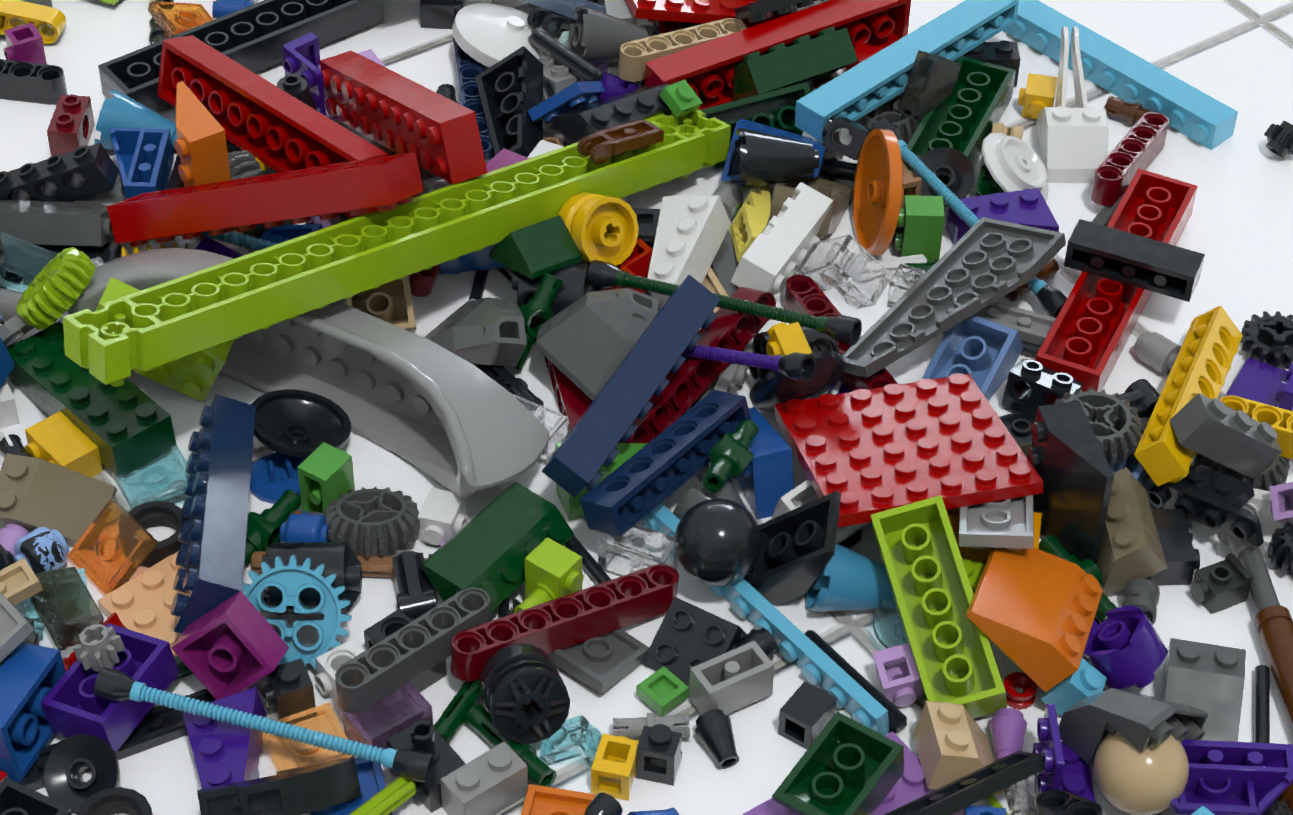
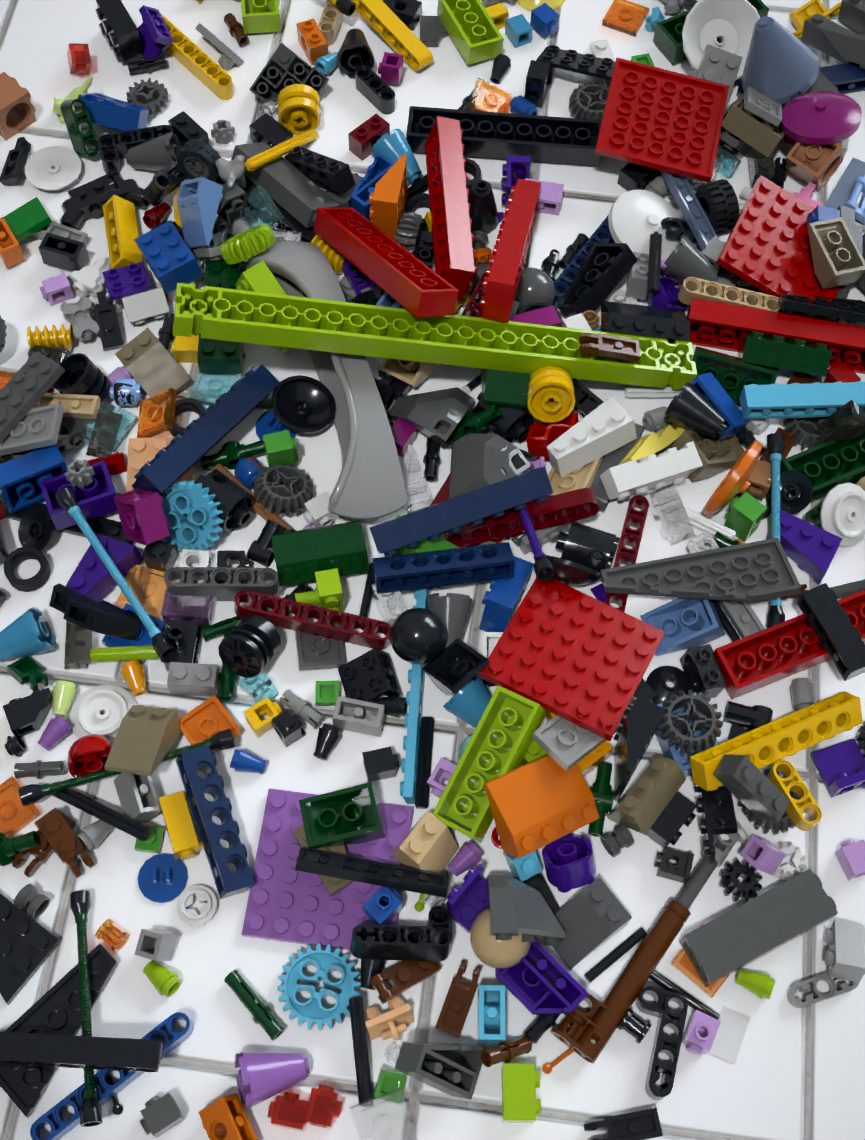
camera: 40 degrees right, 20 degrees up
blue plate [528,81,606,124] -> none
hose [587,260,862,345] -> none
bright green plate [659,80,703,118] -> none
dark green pin [702,419,759,493] -> none
yellow brick [766,322,812,356] -> none
black brick [822,115,871,160] -> none
none -> white axle [625,385,682,398]

